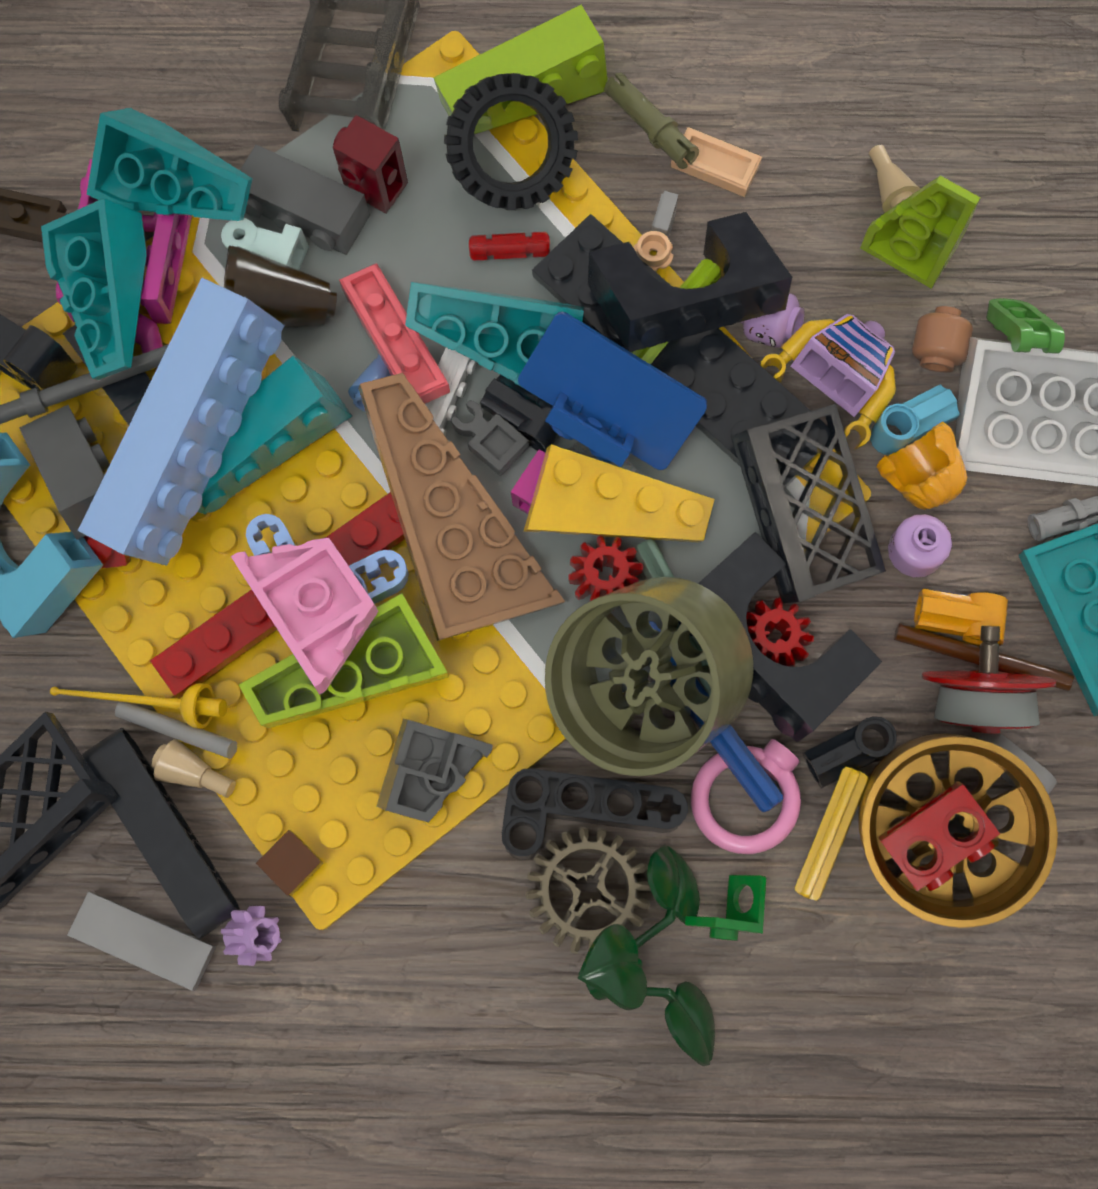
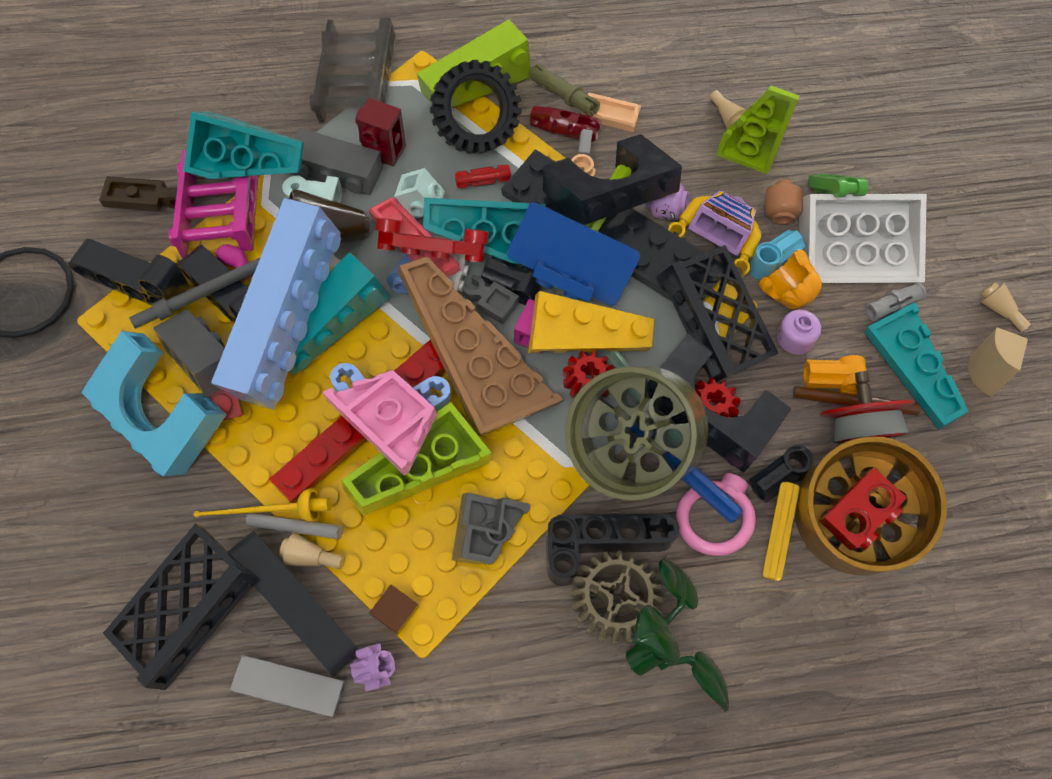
camera: 15 degrees left, 10 degrees down
teal wedge [41,198,147,380] -> none
green bracket [685,875,766,941] -> none
none -> red plate [376,218,489,262]
none -> light aqua brick [394,168,445,219]
none -> dark red hinge [530,106,602,142]

